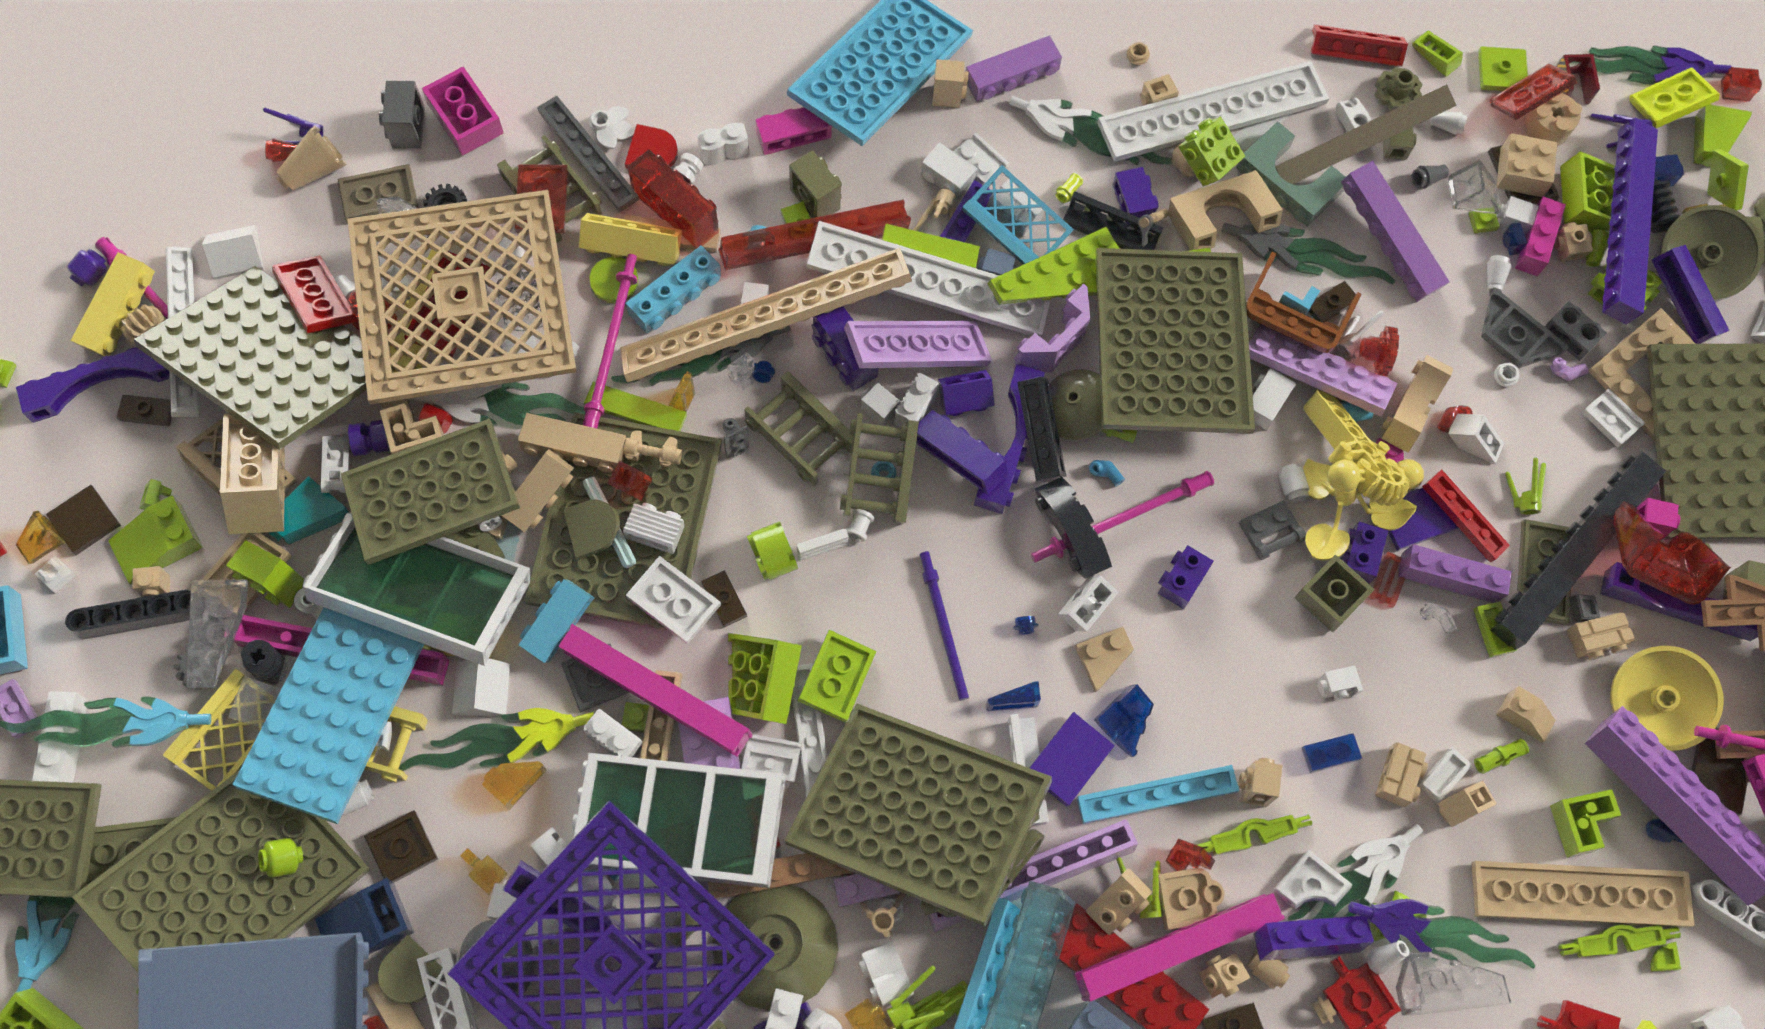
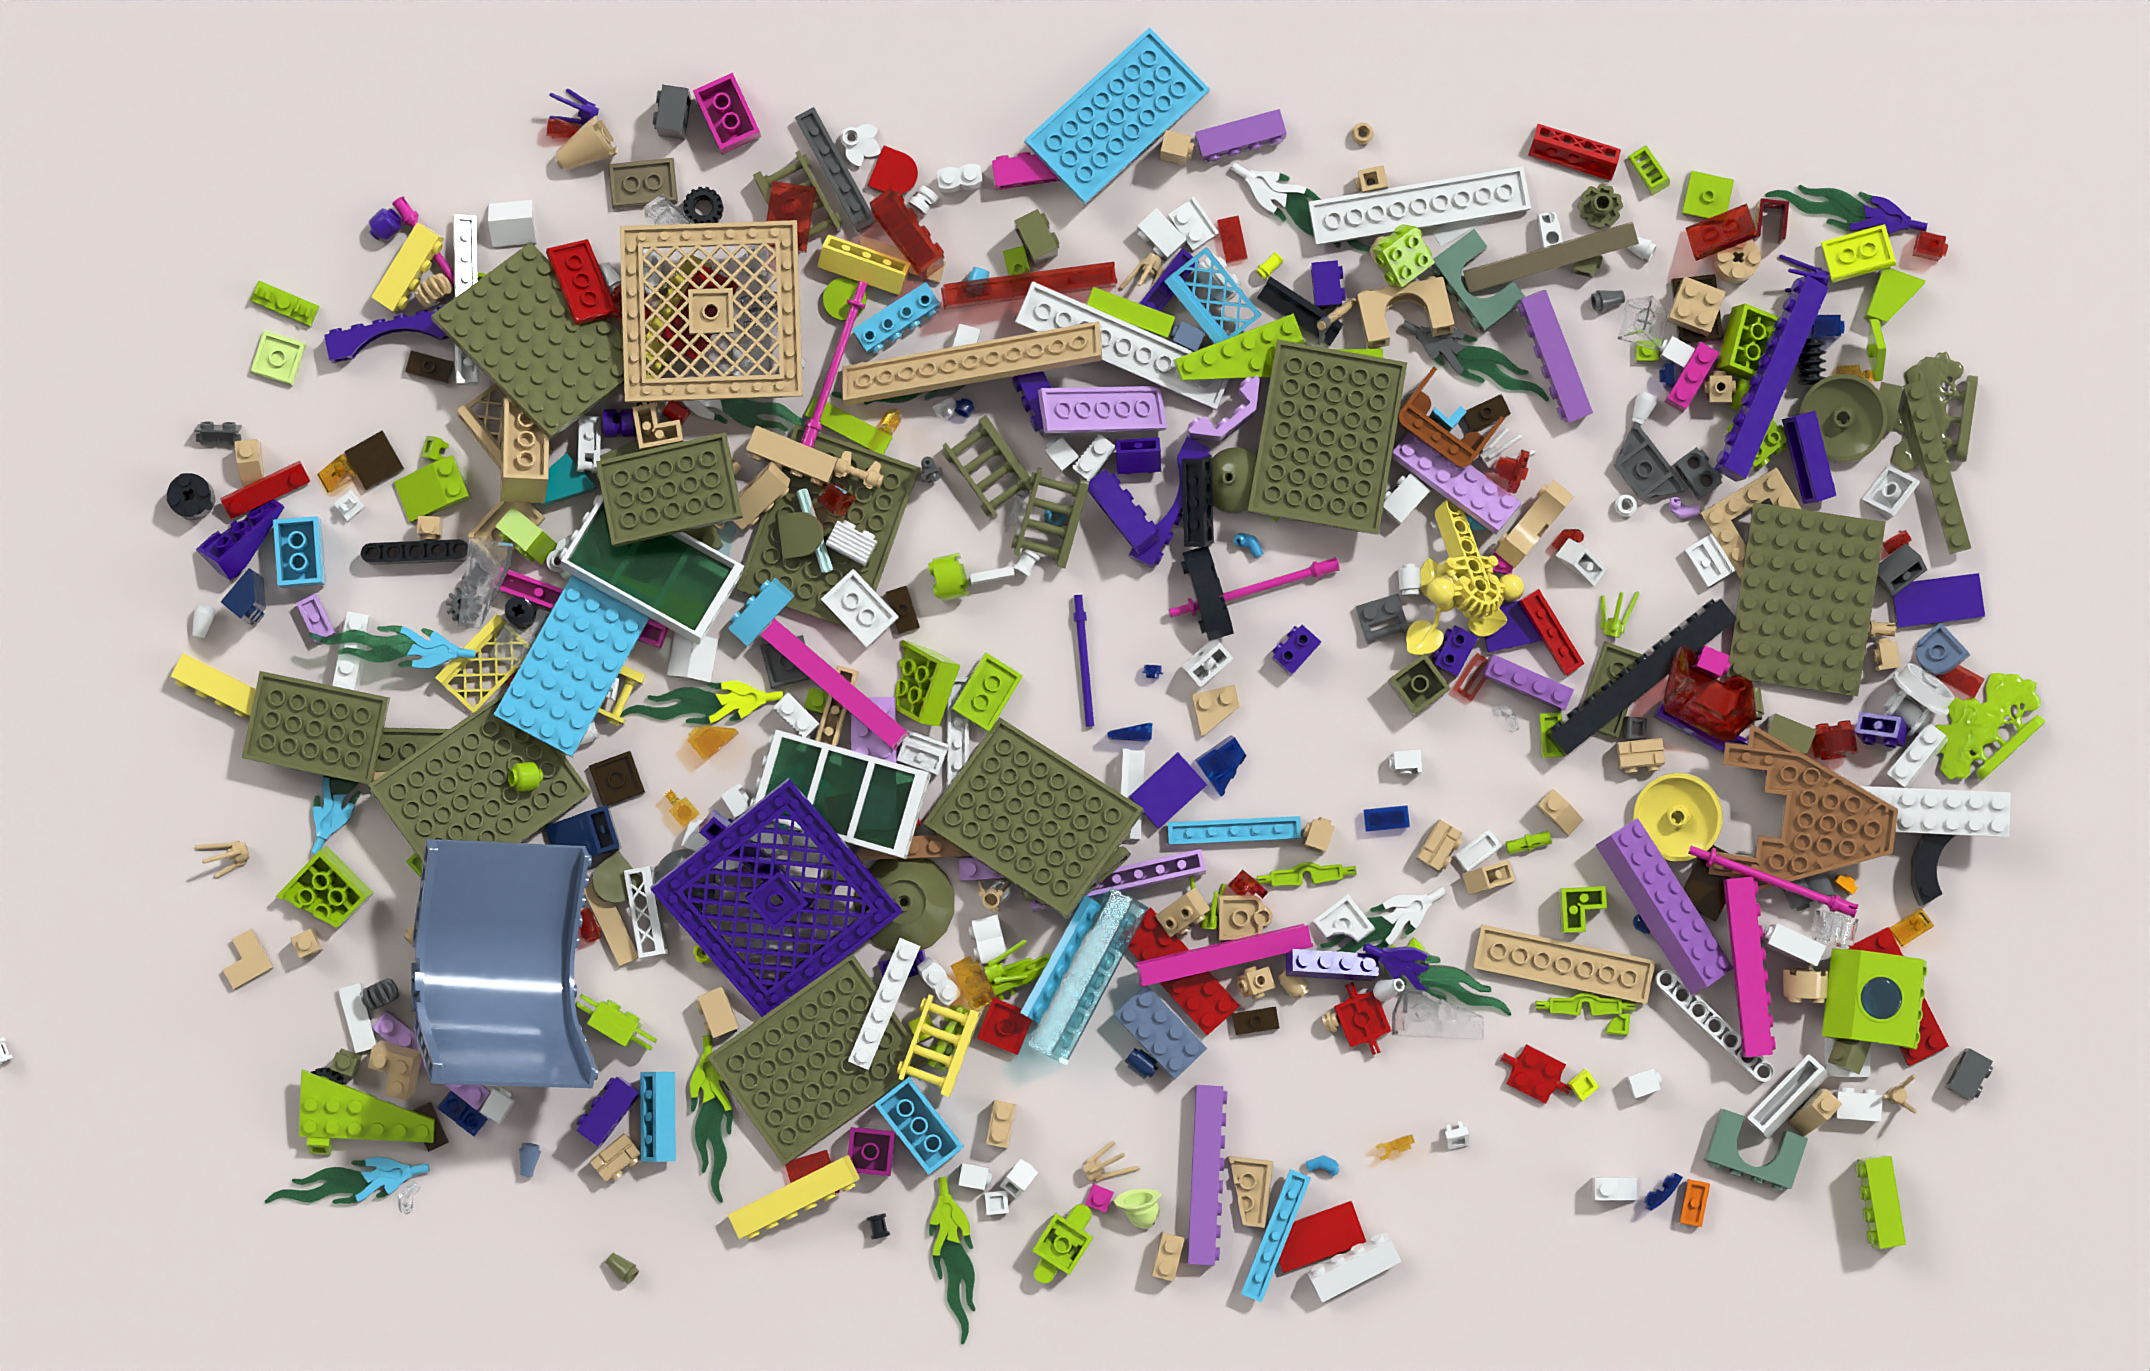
camera: 10 degrees right, 15 degrees up
none -> clear red plate [1217,215,1248,264]

